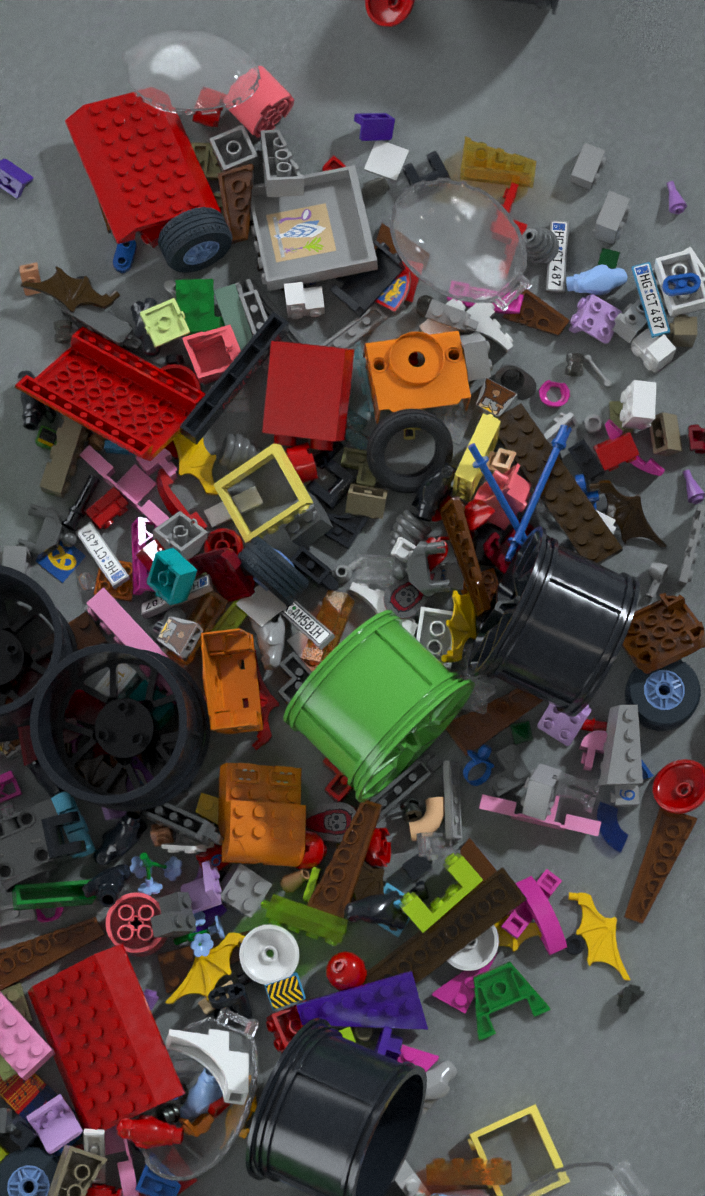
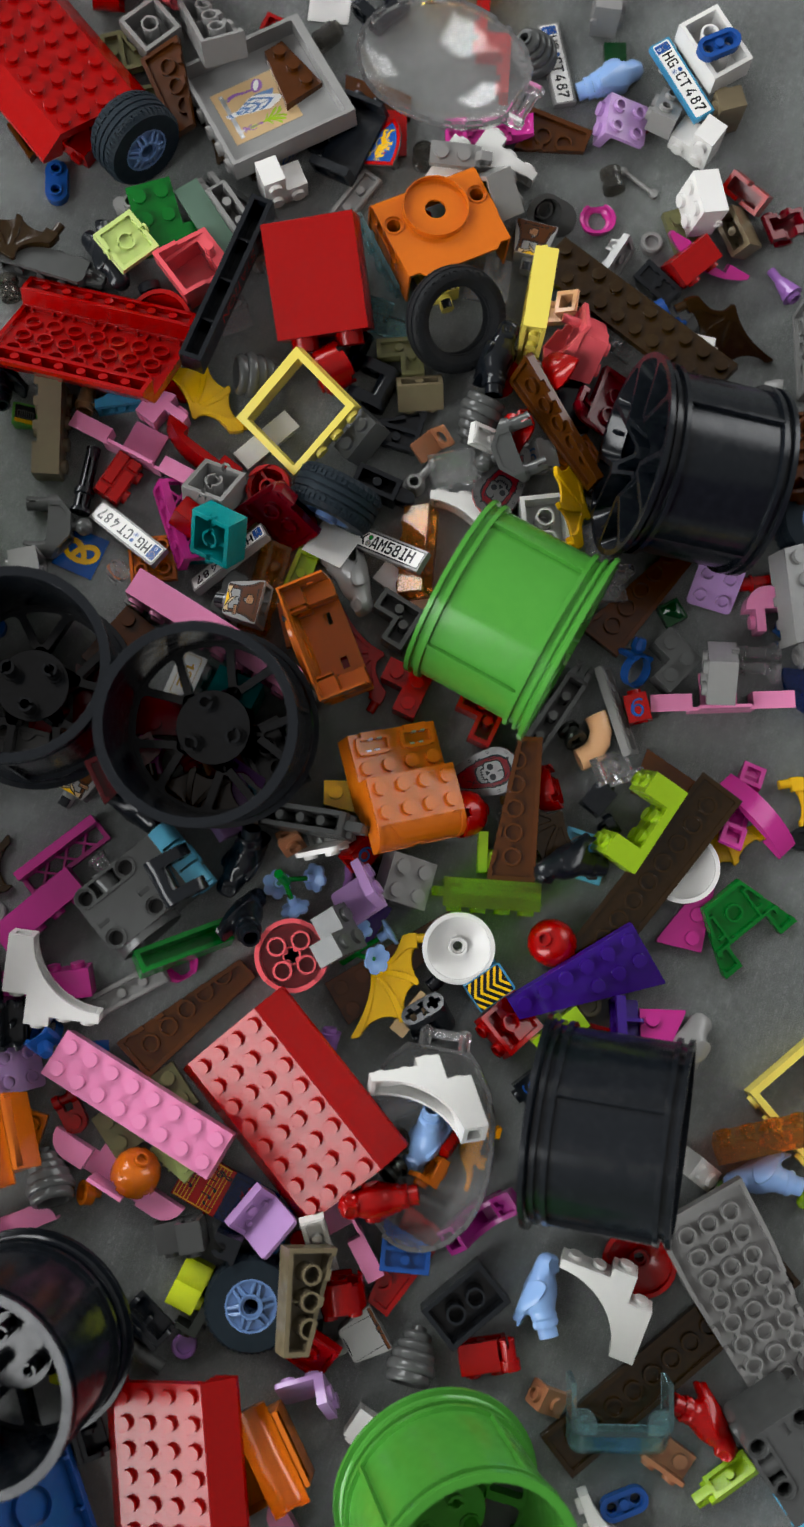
camera: 25 degrees left, 5 degrees up
medium nougat cone [280,868,310,893] -> none
blue bar [468,443,527,542] -> none
blue bar [505,424,572,562] -> none
none -> reddish brown wing [264,41,322,111]
none -> red brick [381,657,433,723]
none -> nougat bracket [410,424,455,464]
none -> magenta arch [438,1187,517,1256]
none -> red brick [623,689,653,726]
none -> piece [723,169,773,217]

